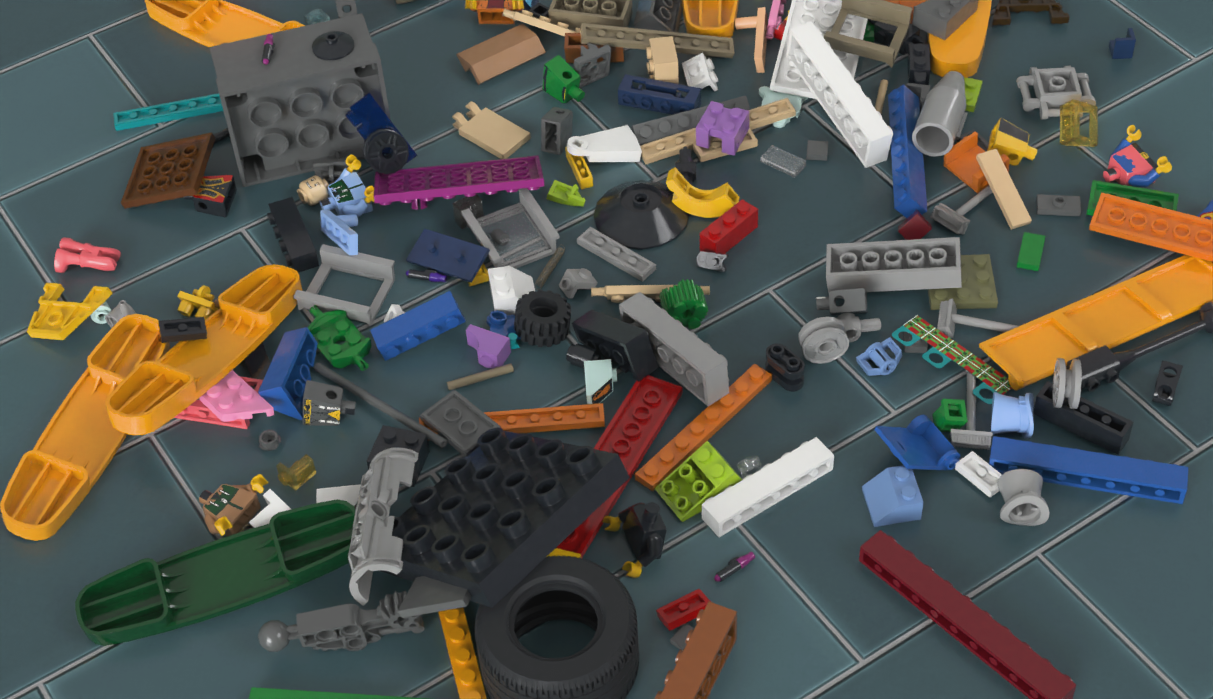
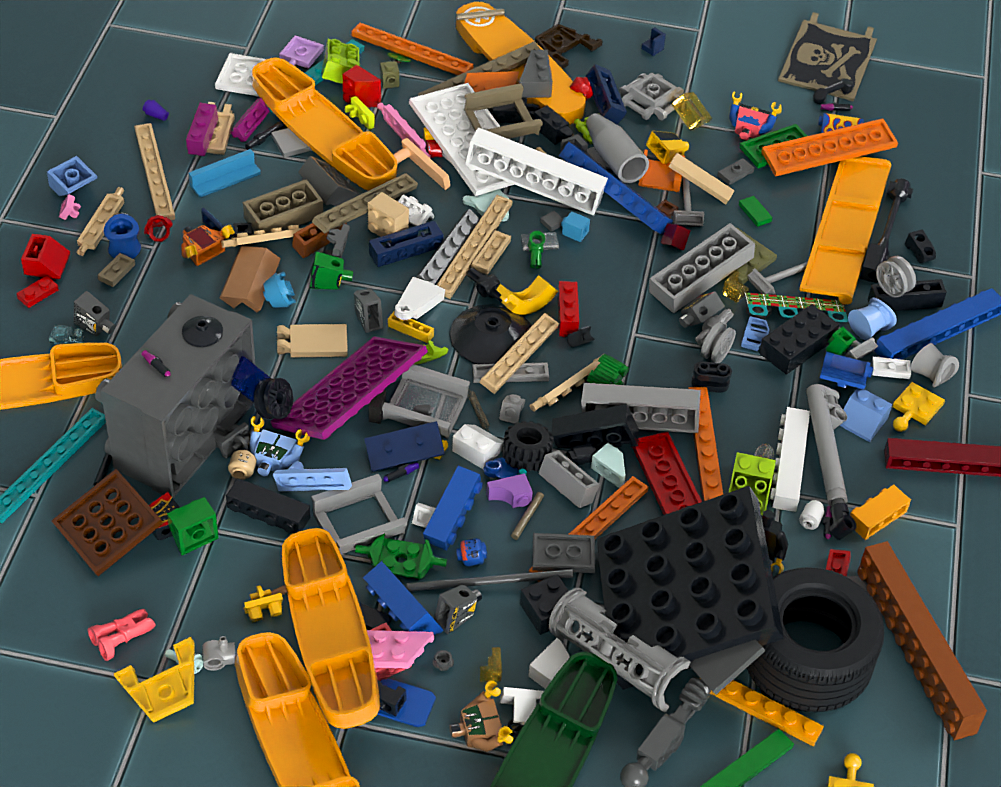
camera: 50 degrees left, 0 degrees up
black plate [158,317,207,343] -> none
medium lavender piece [696,101,749,156] -> none
none -> green slope [167,497,219,555]
none -> dark azure cone [263,272,296,308]
none -> blue piece [377,678,436,727]
none -> black leg [377,680,407,717]
none -> blue head [456,538,487,567]
none -> tan tile [480,313,559,394]
none -> green pin [527,231,545,268]
none -> light grey brick [538,450,600,508]
none -> dark azure brick [561,211,590,242]
none -> red piece [570,77,593,101]
none -> dark blue brick [586,64,627,125]
none -> reddish brown tile [656,199,679,218]
none -> clear yellow panel [722,271,749,303]
none -> black brick [759,304,840,375]
none -> white brick [799,500,824,530]
none -> light grey piece [806,384,856,540]
none -> light orange brick [850,485,911,540]
none -> yellow plate [893,382,945,432]

